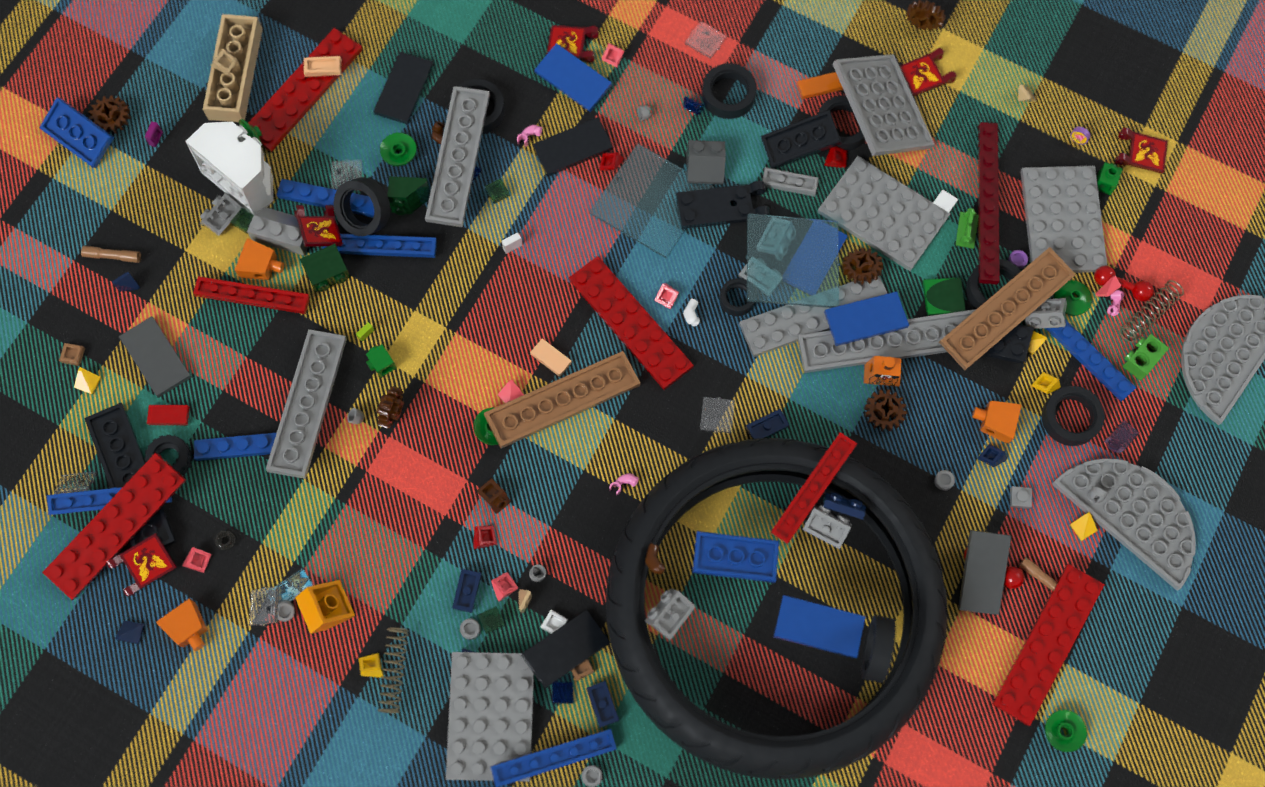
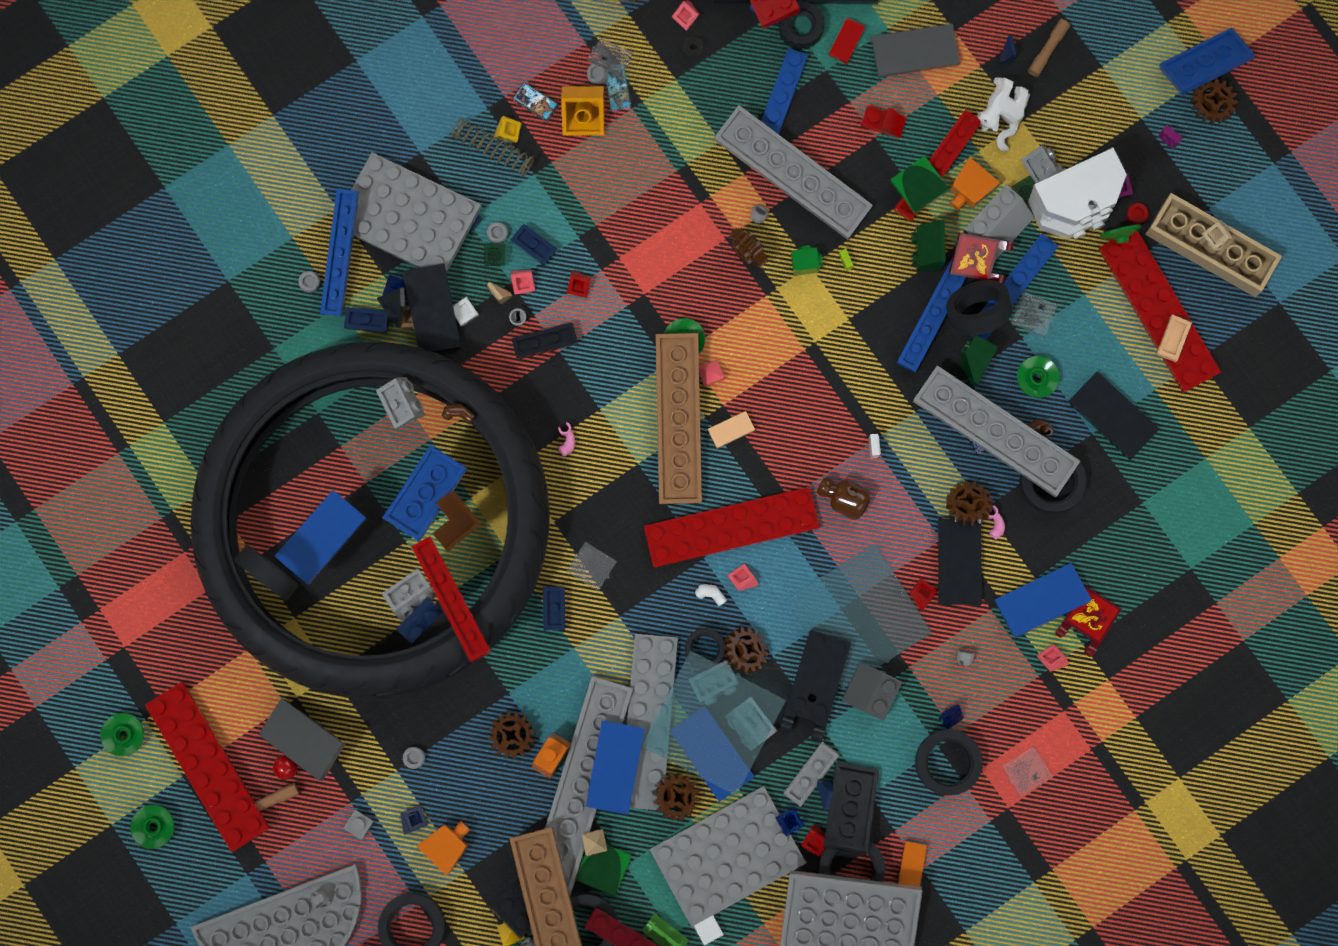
camera: 120 degrees right, 10 degrees up
reddish brown bracket [477,478,511,514] -> none
clear green plate [485,179,510,204] -> none
yellow slope [1032,372,1061,394] -> none
yellow slope [1070,512,1098,541] -> none
none -> green dish [130,805,174,849]
none -> black slope [377,288,405,328]
none -> reddish brown panel [432,489,482,552]
none -> black plate [511,322,578,360]
none -> tile [512,82,559,122]
none -> tan slope [581,829,607,856]
none -> reddish brown gear [723,627,769,674]
none -> clear blue slope [775,807,805,837]
none -> reddish brown piece [817,477,871,520]
none -> dark blue slope [817,779,834,811]
none -> red slope [860,105,906,139]
none -> dark green tile [890,156,949,214]
none -> reddish brown gear [946,481,993,526]
none -> white animal [978,77,1030,152]

